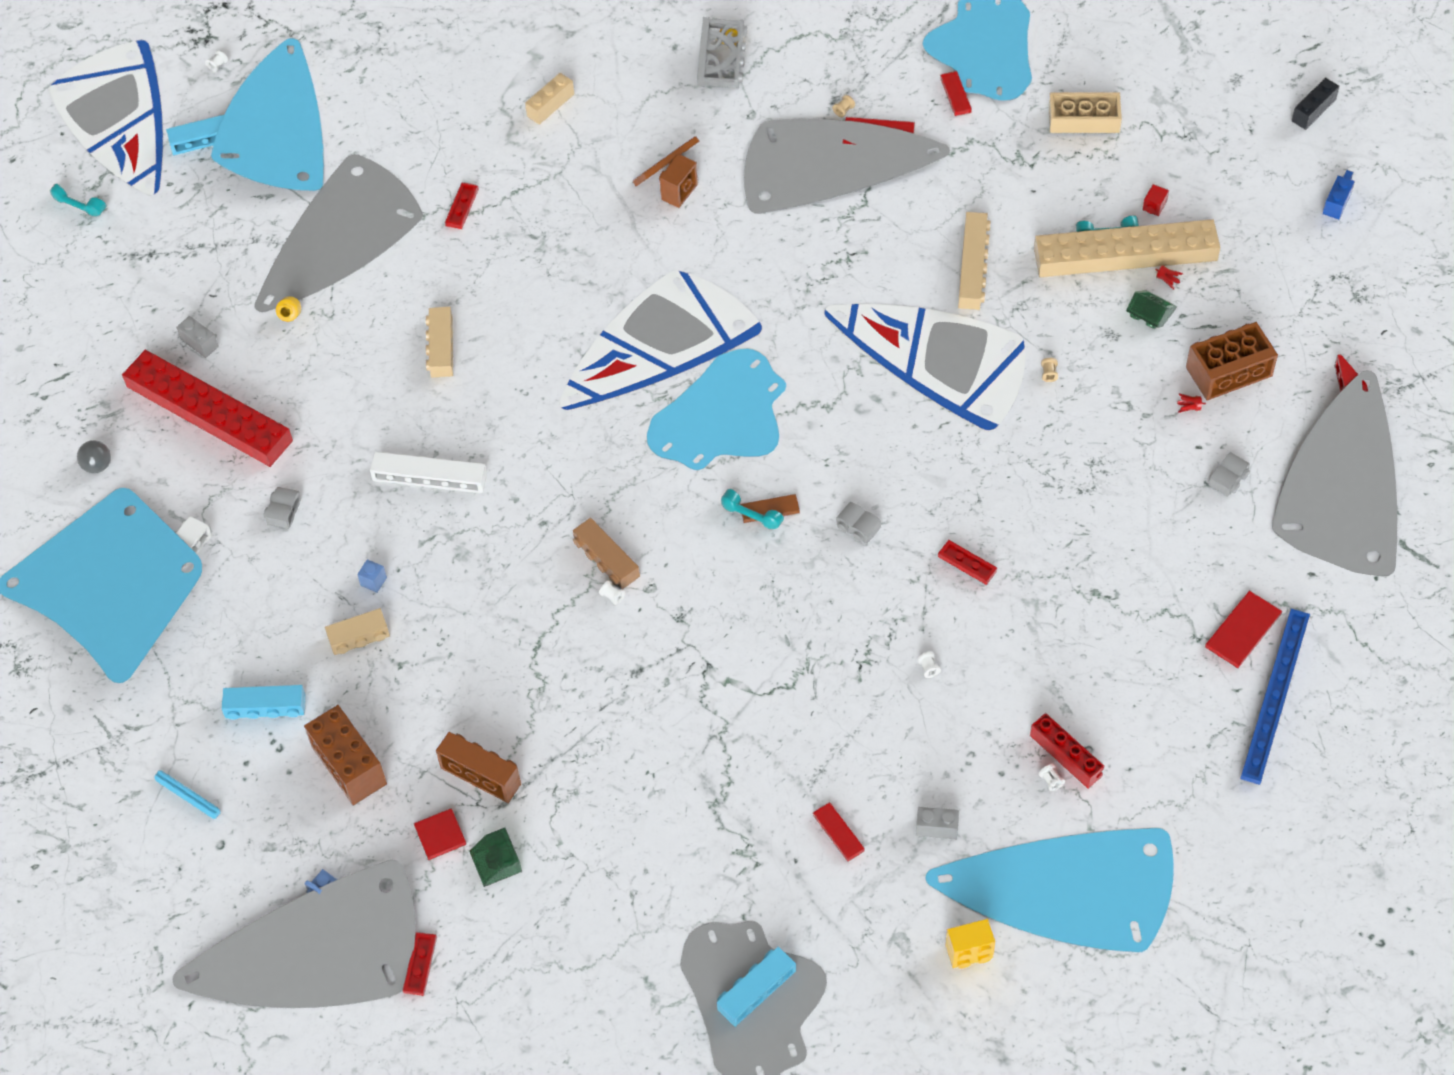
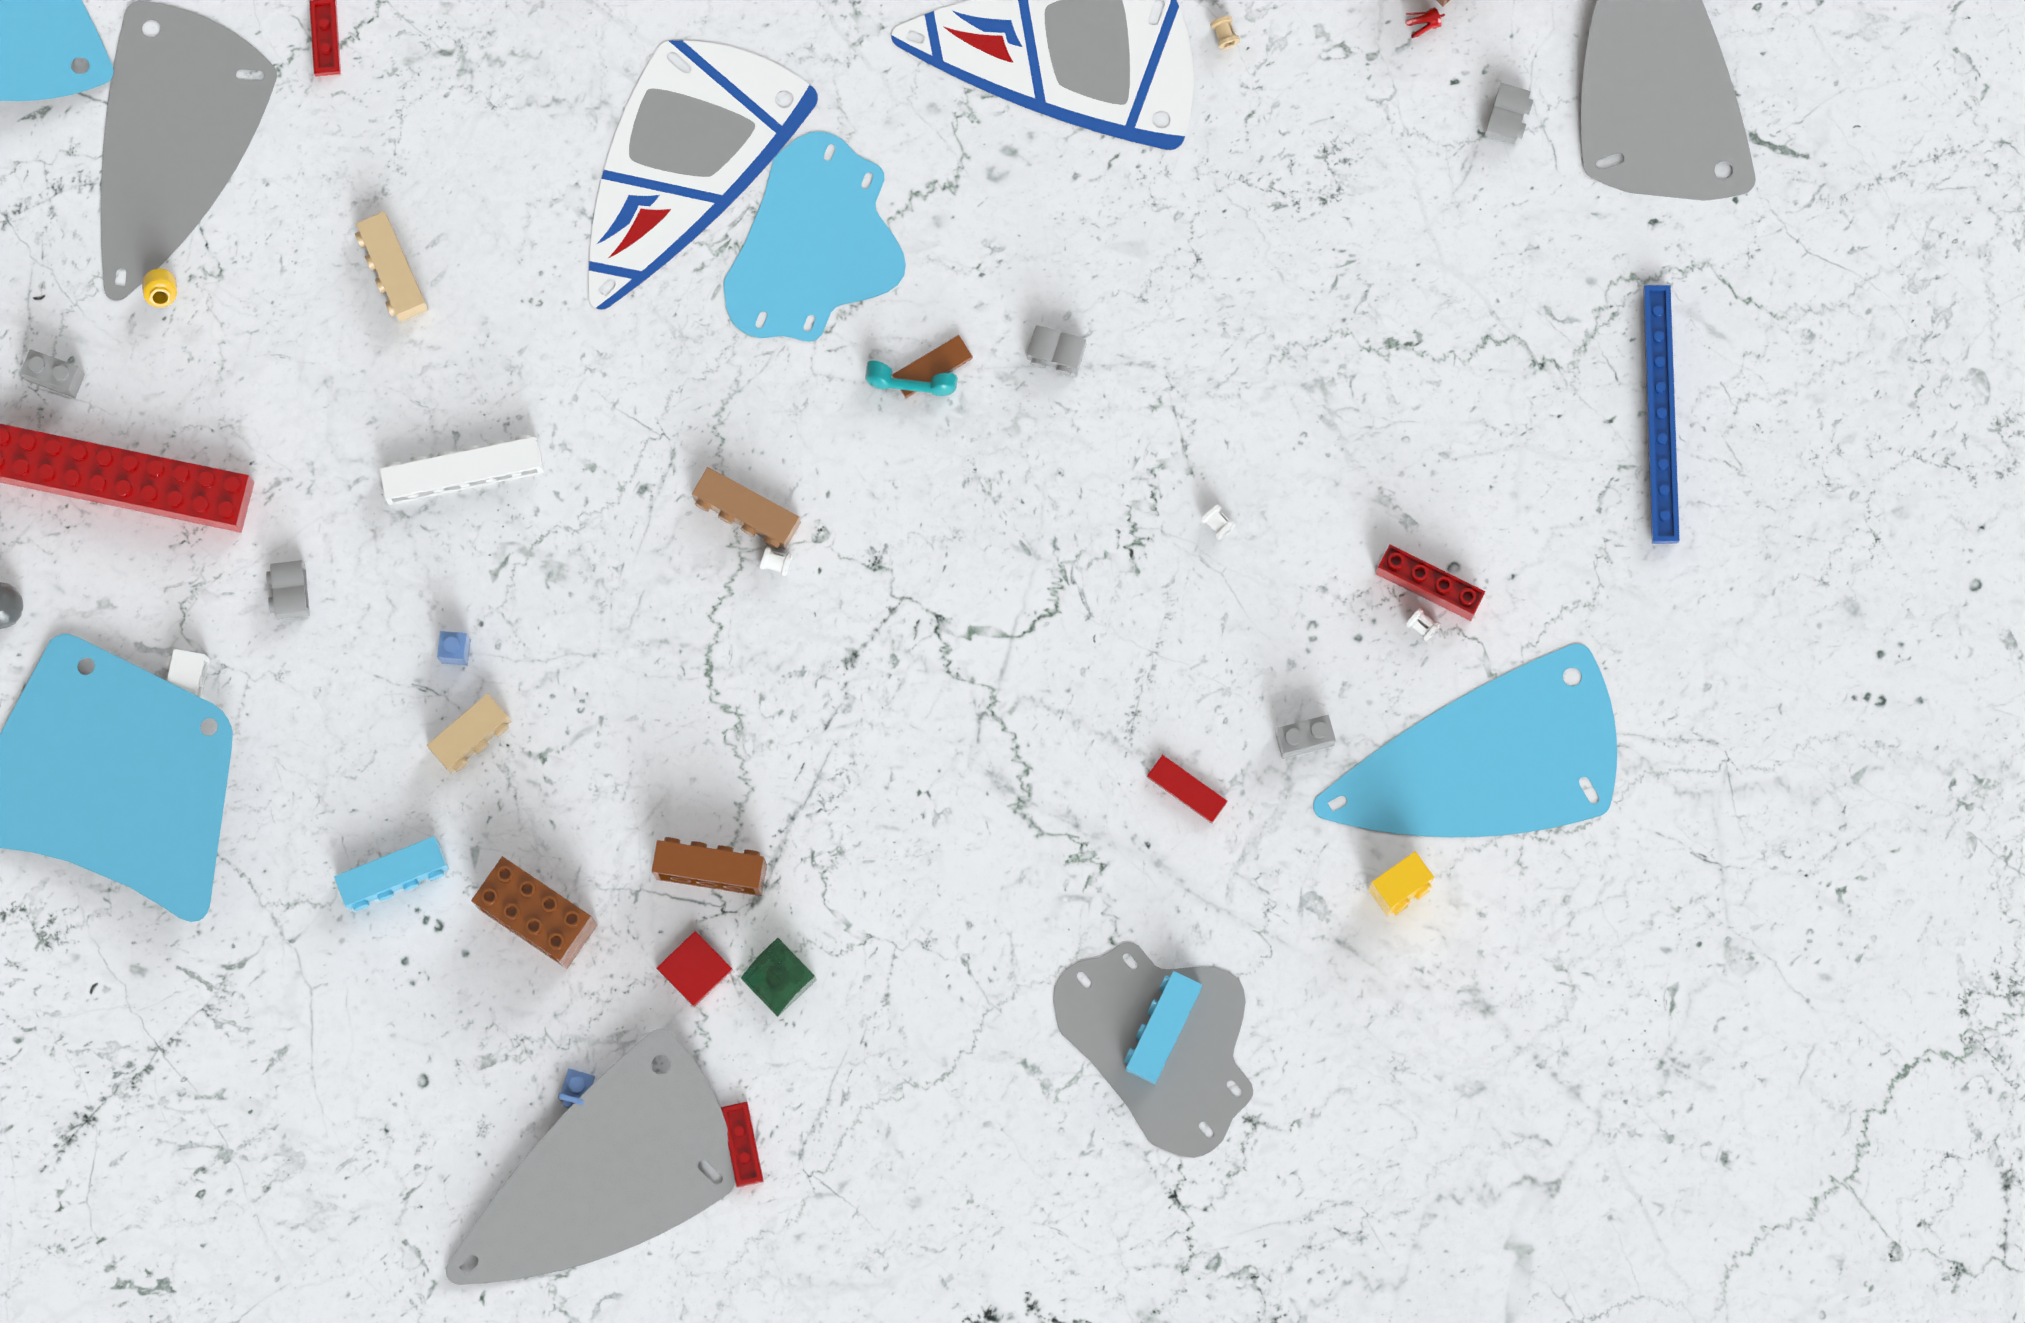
camera: 20 degrees left, 20 degrees up
medium azure axle [154,770,221,819] -> none
red plate [938,540,998,585] -> none
red tile [1205,590,1282,668] -> none

